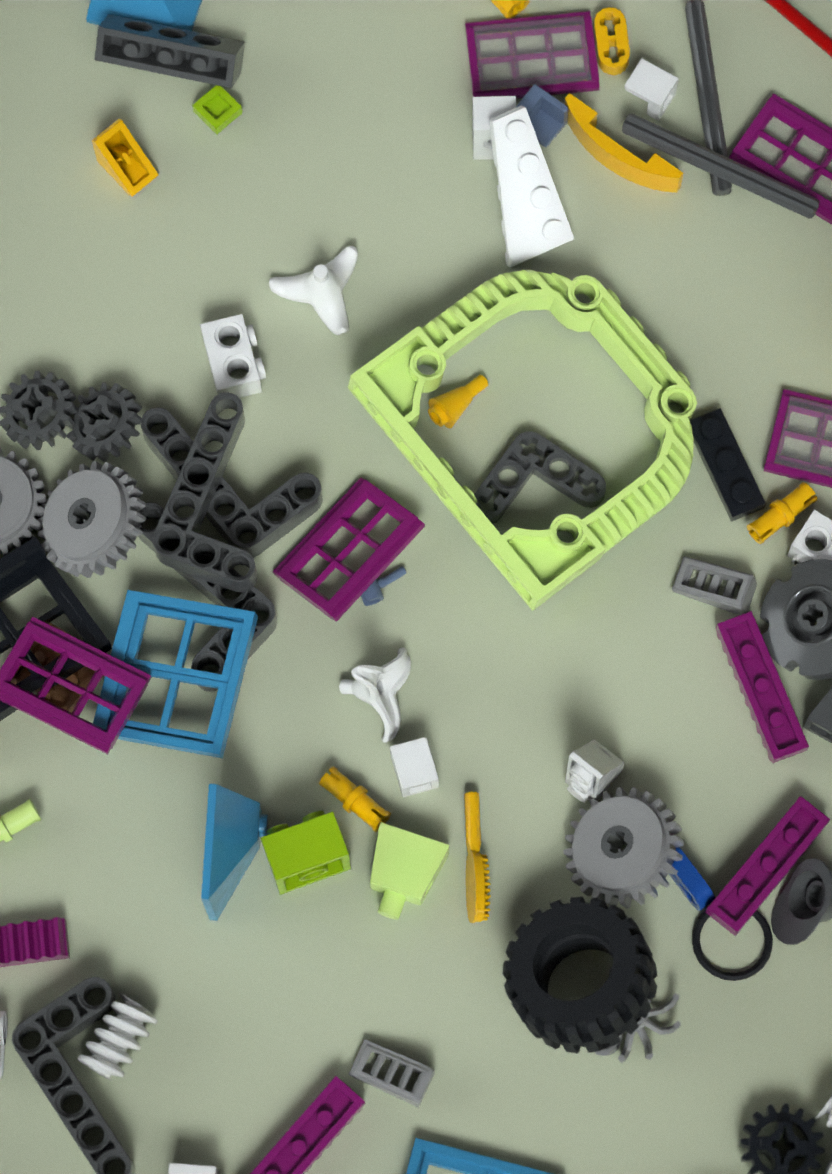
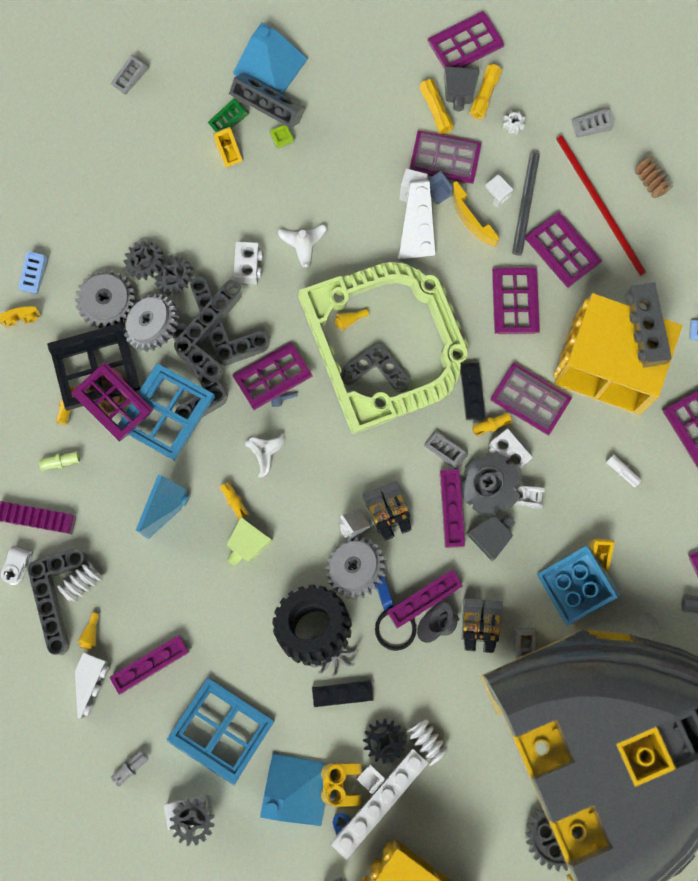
camera: 15 degrees right, 5 degrees up
lime slope [261,810,351,895] -> none
light grey slope [349,1039,435,1108] -> none
white panel [390,737,439,797] -> none
yellow piece [464,792,491,923] -> none
yellow beam [594,7,630,75] -> none
dark grey axle [622,114,820,219] -> none
none -> yellow cone [77,612,99,650]
none -> green slope [208,98,249,132]
none -> black plate [312,681,373,707]
none -> hips [363,481,412,541]
none -> magenta piece [492,267,540,334]

